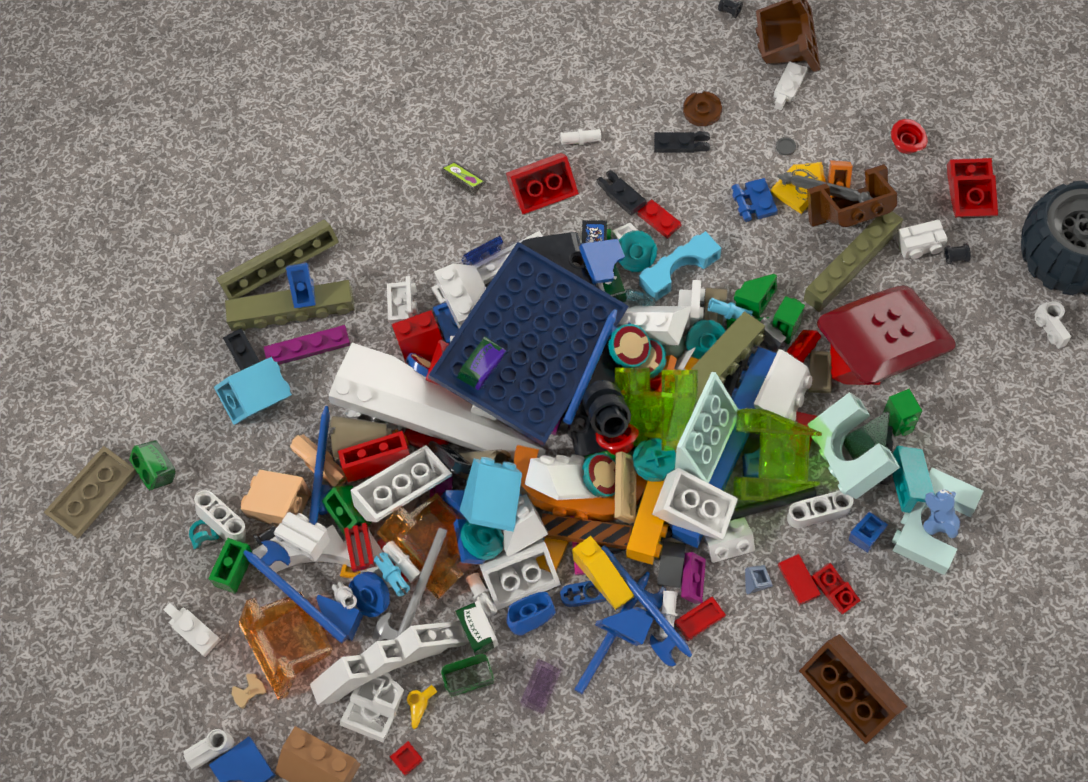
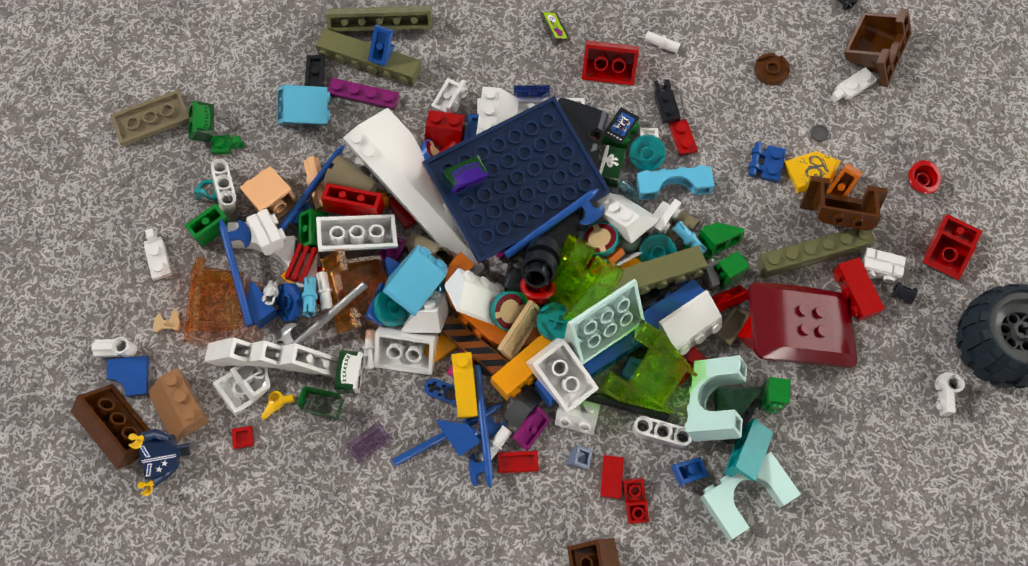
camera: 25 degrees right, 5 degrees up
black hinge [427,441,472,475] -> none
blue piece [506,592,556,636] -> none
tile [579,239,625,284] -> none
tile [608,324,651,368] -> none
black hinge [654,131,710,153] -> none
dark grey wheel [777,172,873,203] -> none
medium blue animal [923,489,960,538] -> none
none -> green plate [211,135,244,155]
none -> red brick [833,257,885,322]

